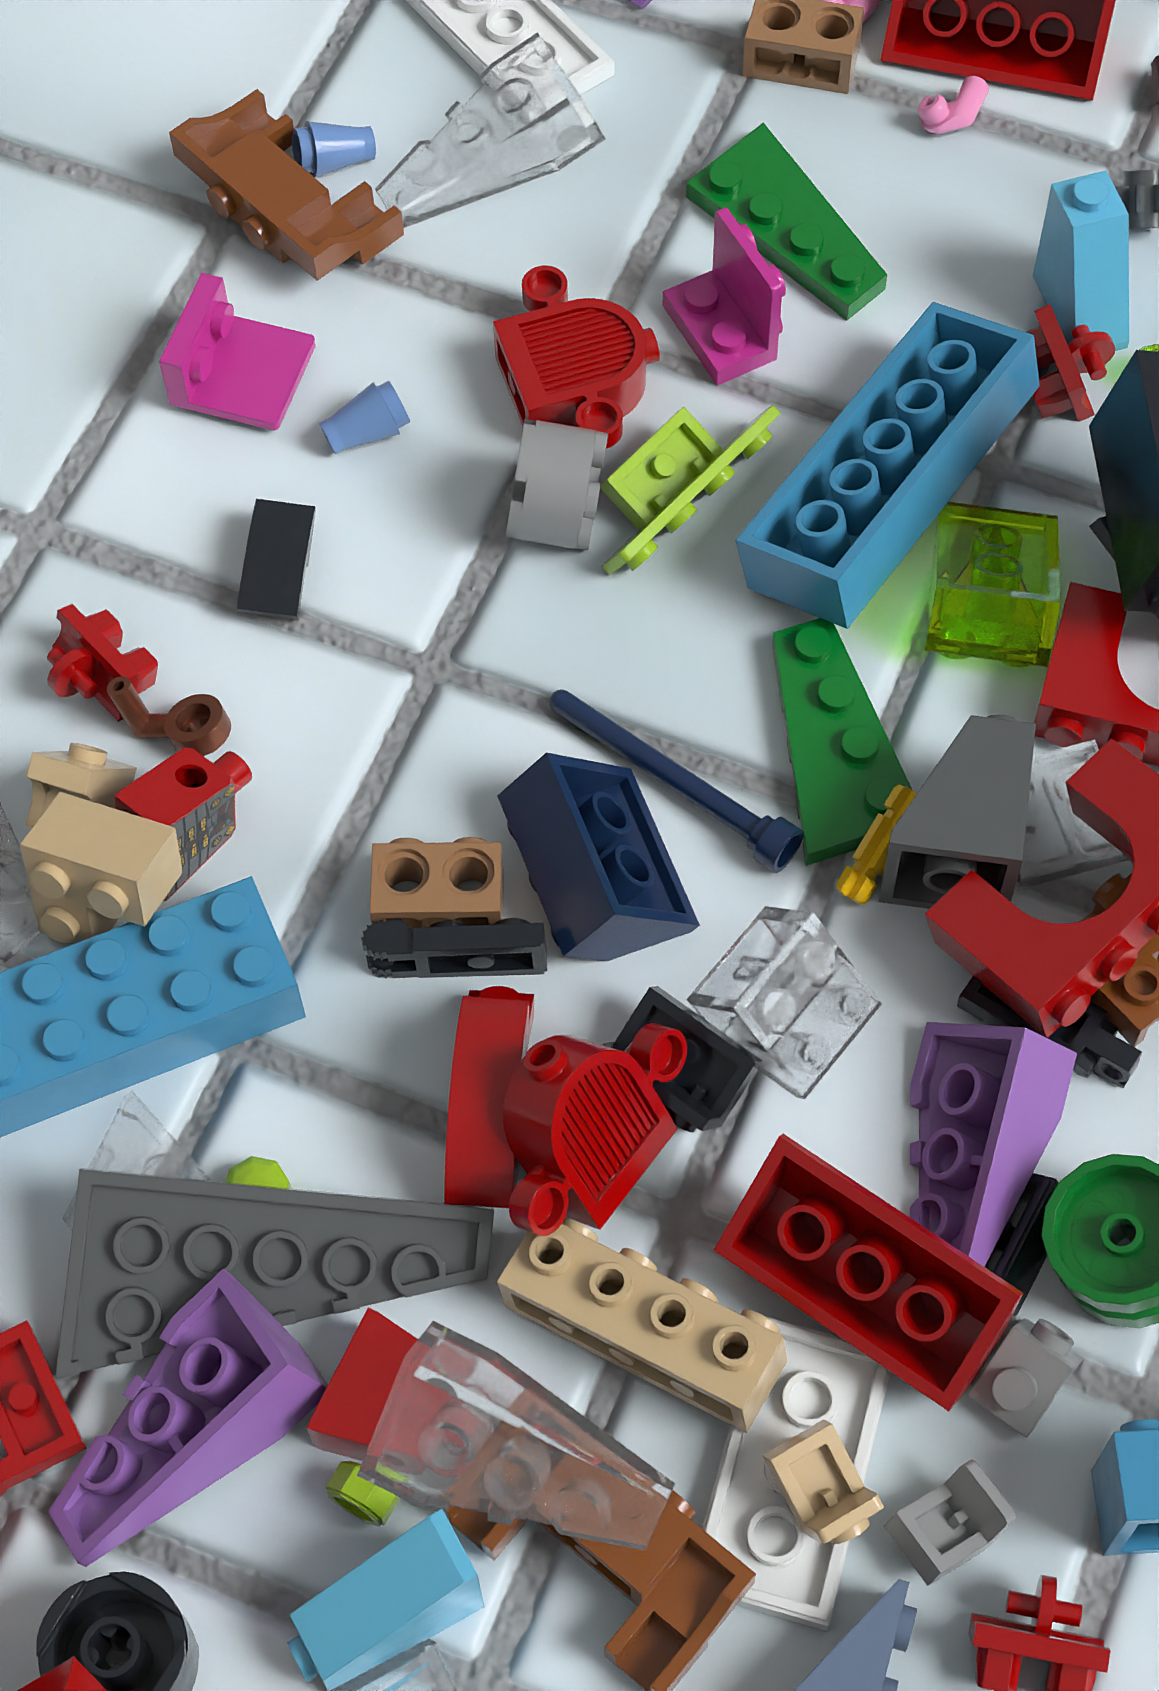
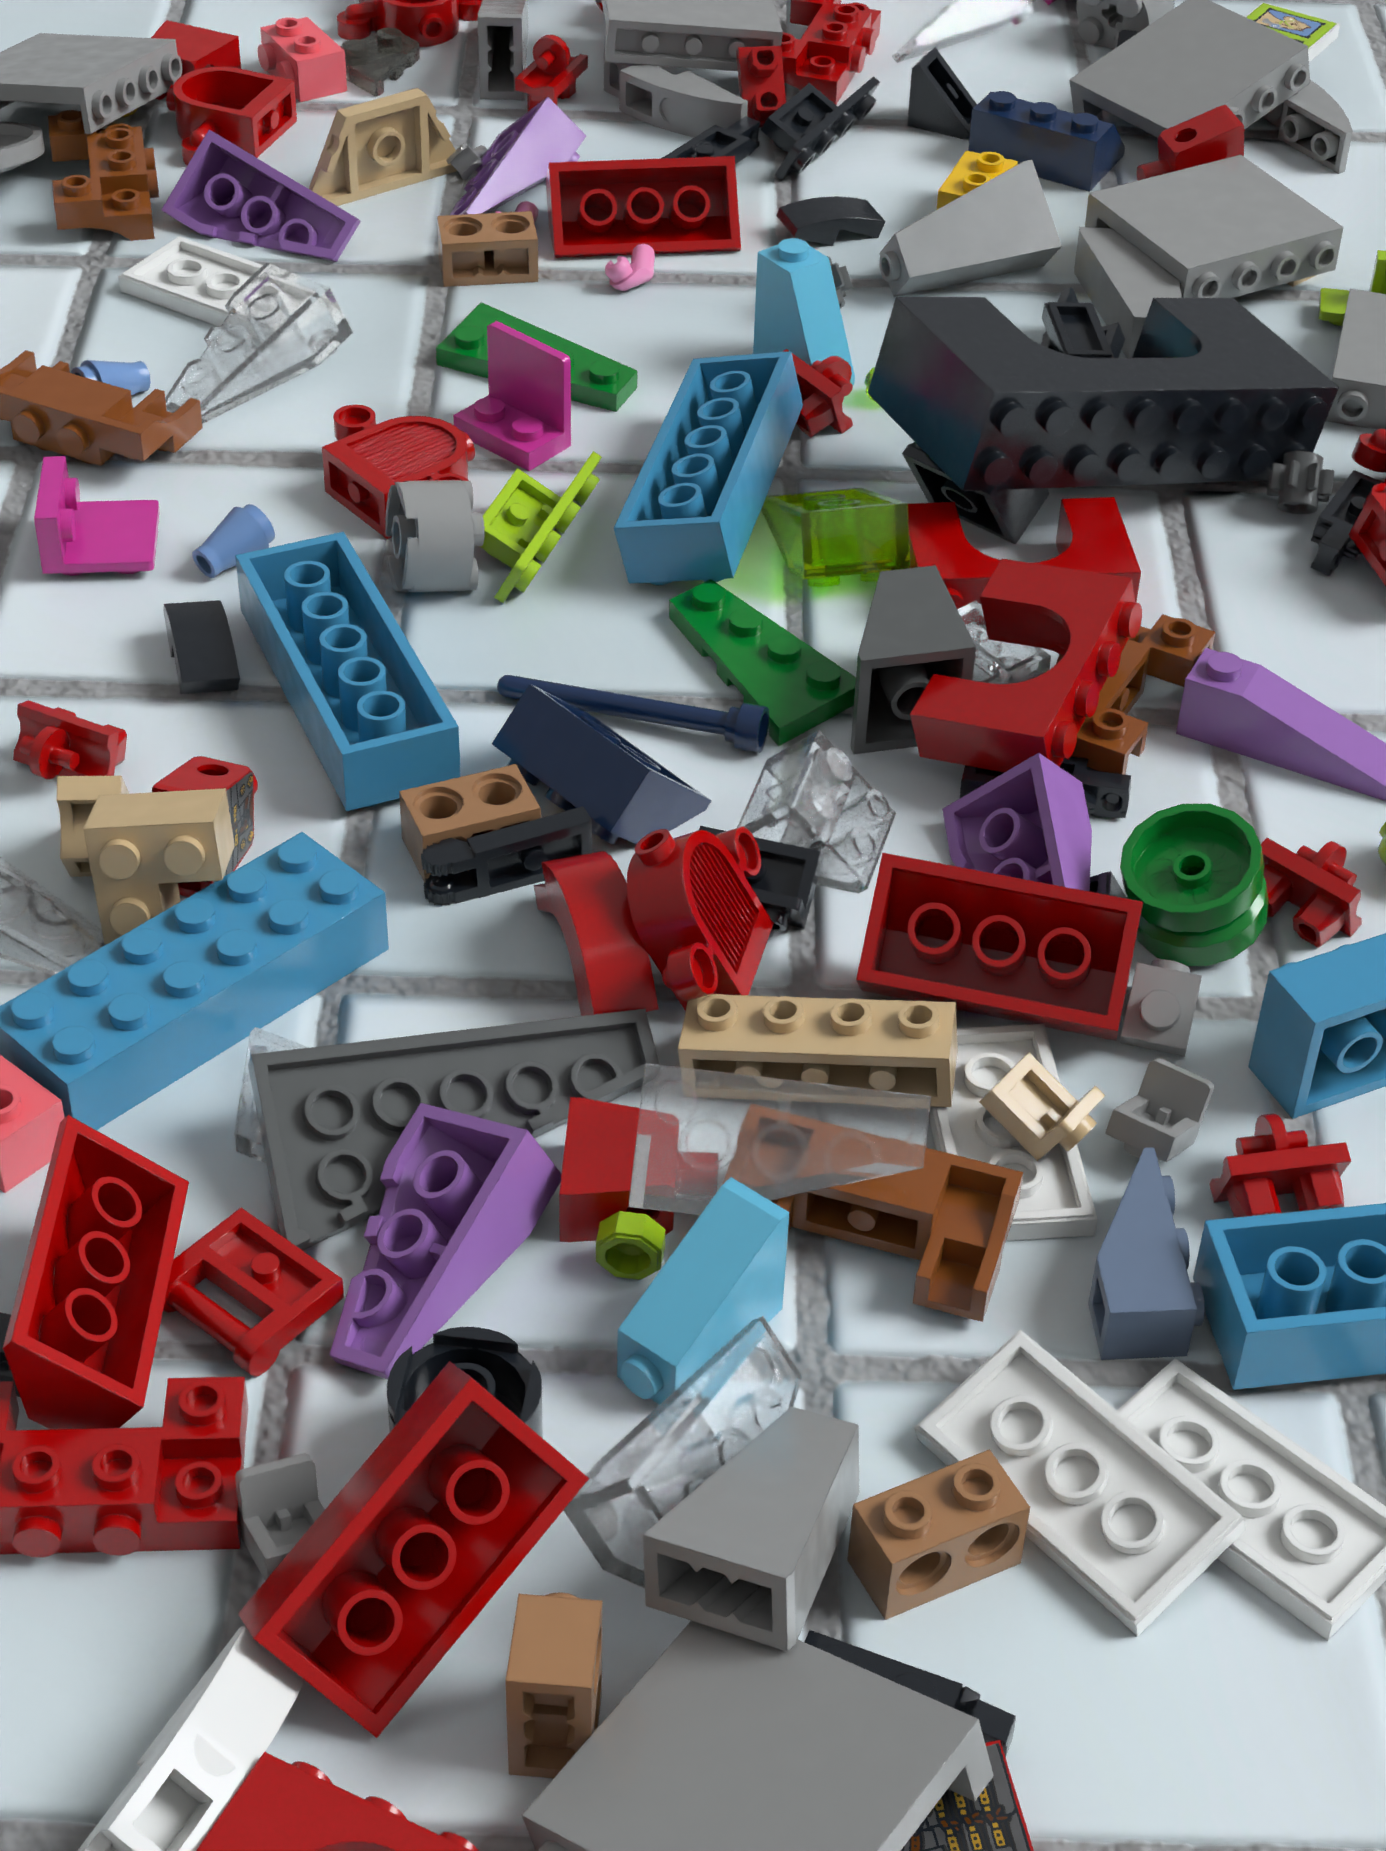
camera: 25 degrees left, 20 degrees down
copper plate [107,676,231,756] -> none
yellow axle [836,785,917,905] -> none
none -> dark azure brick [235,532,461,811]

